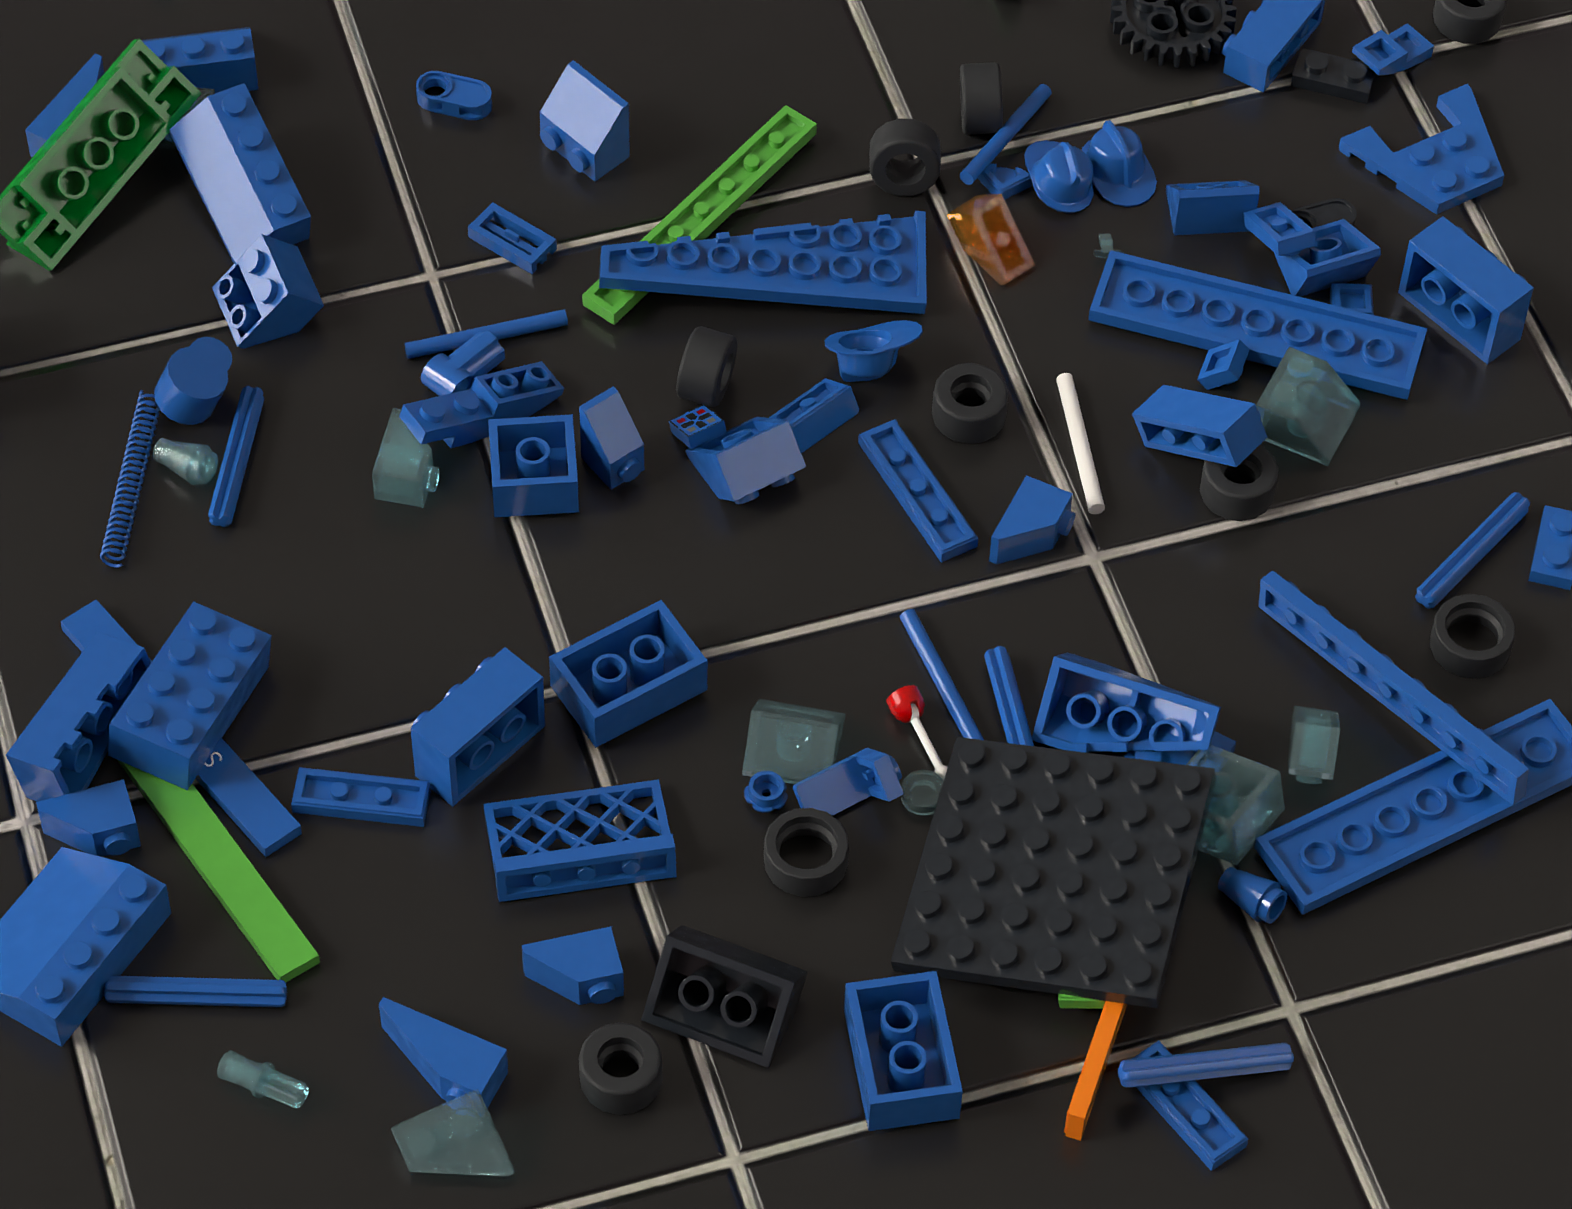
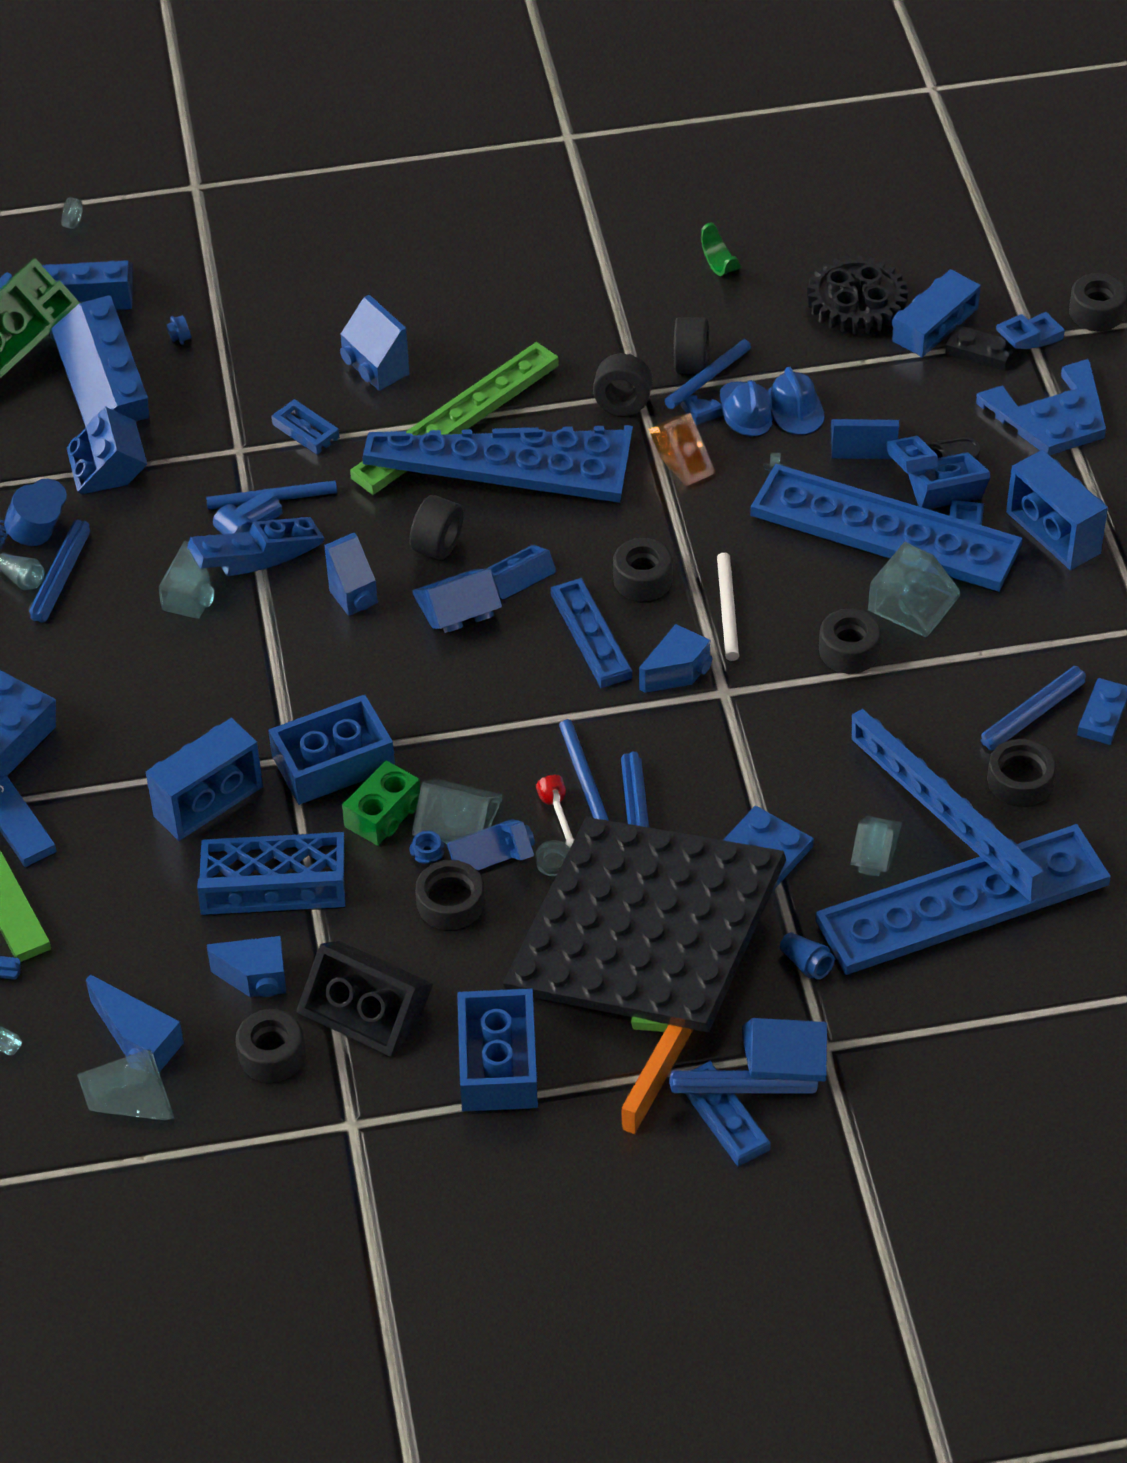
camera: 10 degrees right, 5 degrees down
blue tile [291,767,431,827] -> none
blue piece [416,71,492,120] -> none
blue brick [488,414,579,517] -> none
blue tile [669,405,727,449] -> none
blue piece [825,320,923,382] -> none
blue wedge [1032,652,1221,753] -> none
blue brick [1132,385,1267,467] -> none
clear light blue slope [1186,745,1285,865] -> none
blue plate [1197,339,1249,390] -> none
none -> blue plate [166,315,192,345]
none -> green brick [342,760,422,846]
none -> blue slope [741,1018,827,1082]

